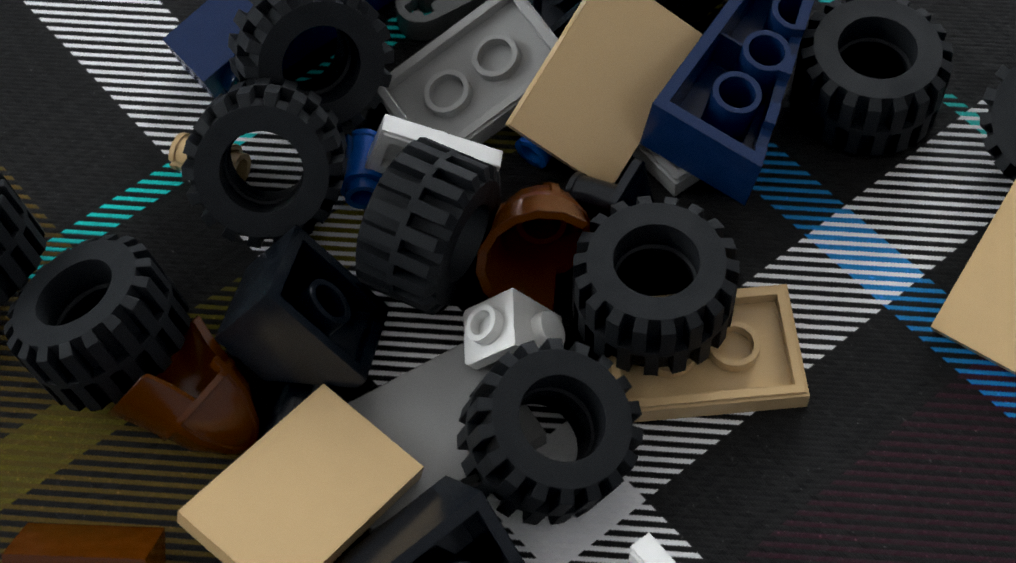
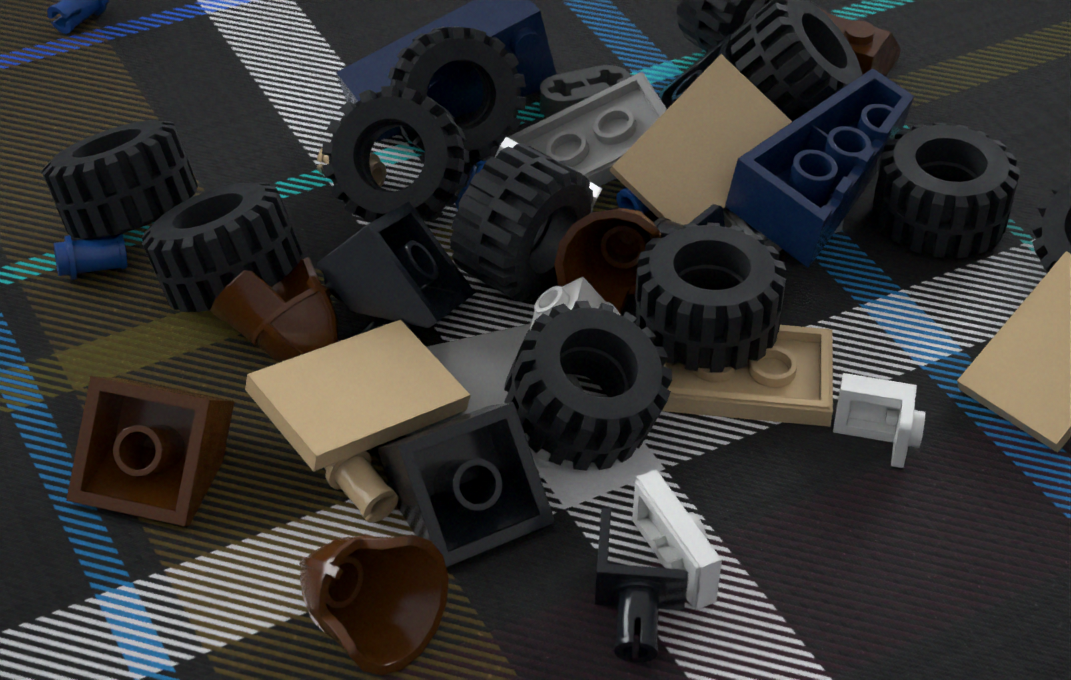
camera: 10 degrees right, 15 degrees down
none -> white bracket [833,373,925,468]

